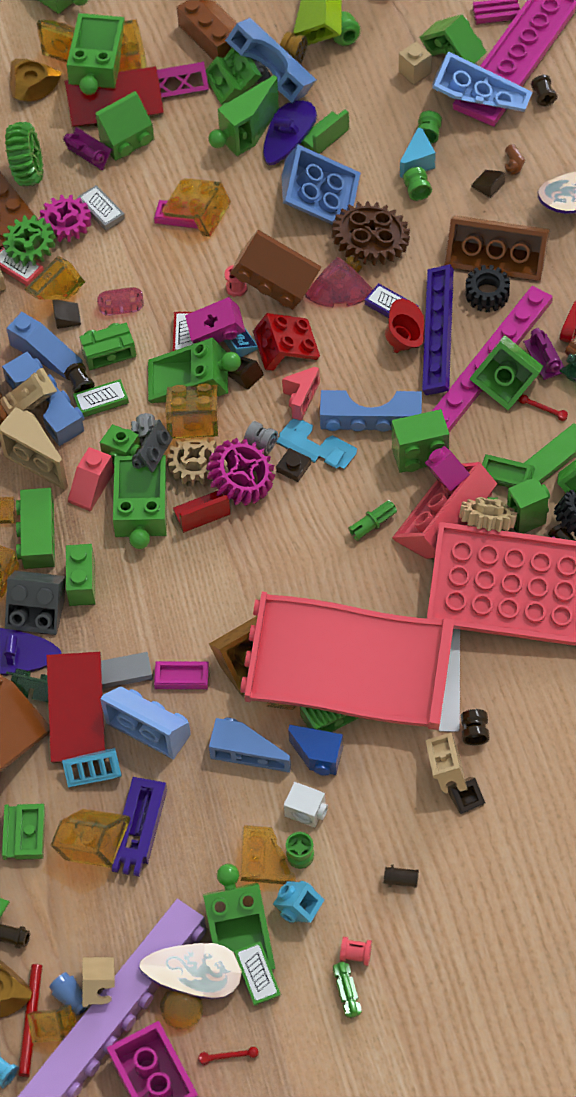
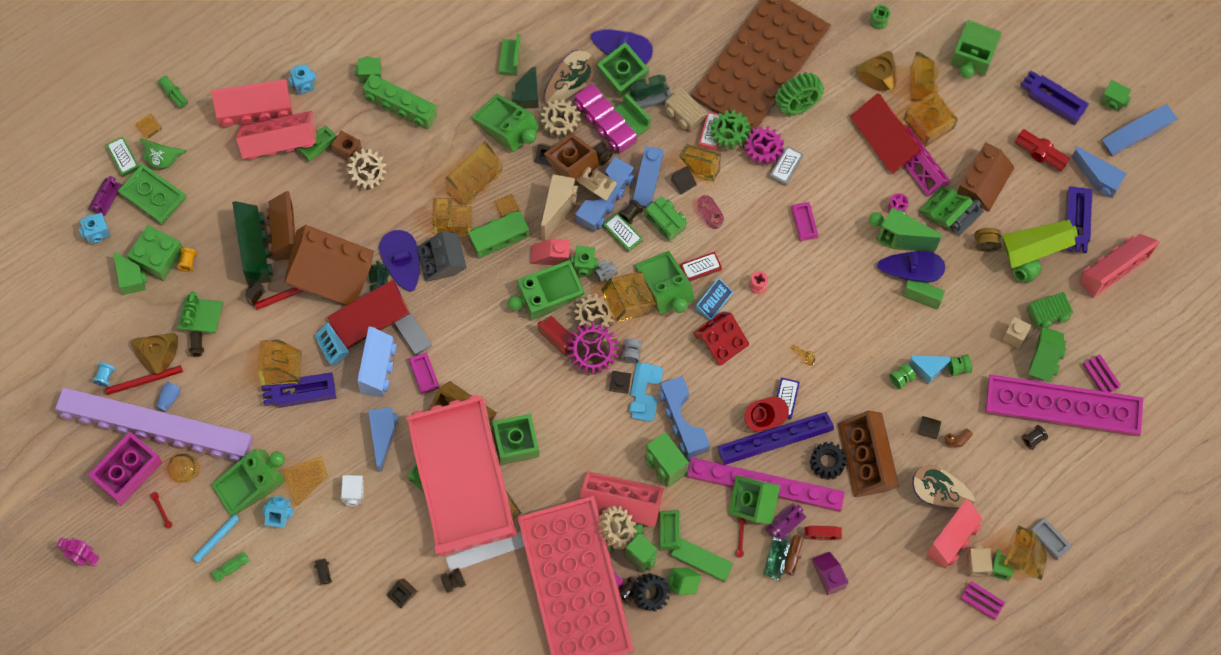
camera: 60 degrees right, 10 degrees up
bright green plate [2,804,46,860] -> none
clear yellow bracket [27,1005,76,1043] -> none
magenta hinge [63,127,112,170] -> none
bright green brick [66,544,96,606] -> none
bright green slope [67,13,125,95] -> none
tan hinge [82,957,115,1007] -> none
bright green slope [96,91,154,161] -> none
dark grey hinge [132,420,173,473] -> none
shield [139,943,242,999] -> none
clear yellow bracket [162,178,231,237] -> none
dark pink brick [185,297,245,344] -> none
medium blue arch [225,18,316,103] -> none
dark brown slope [228,357,264,389] -> none
dark orange slope [230,230,321,310] -> none
tile [234,941,281,1006] -> none
medium blue slope [281,145,360,225] -> none
coral slope [282,367,320,421] -> none
bright green wheel [286,832,314,869] -> none
blue slope [288,725,343,776] -> none
clear pink brick [305,257,373,307] -> none
reddish brown gear [331,201,410,266] -> none
coral bush [340,936,372,966] -> none
bright green axle [348,500,397,541] -> none
dark pink slope [425,446,470,491] -> none
tan hinge [425,732,467,793] -> none
light blue wedge [432,51,532,112] -> none
none -> medium azure bar [192,515,240,563]
none -> bright green brick [492,414,539,465]
none -> dark pink wheel [888,193,909,212]
none -> bright green brick [1026,292,1073,329]

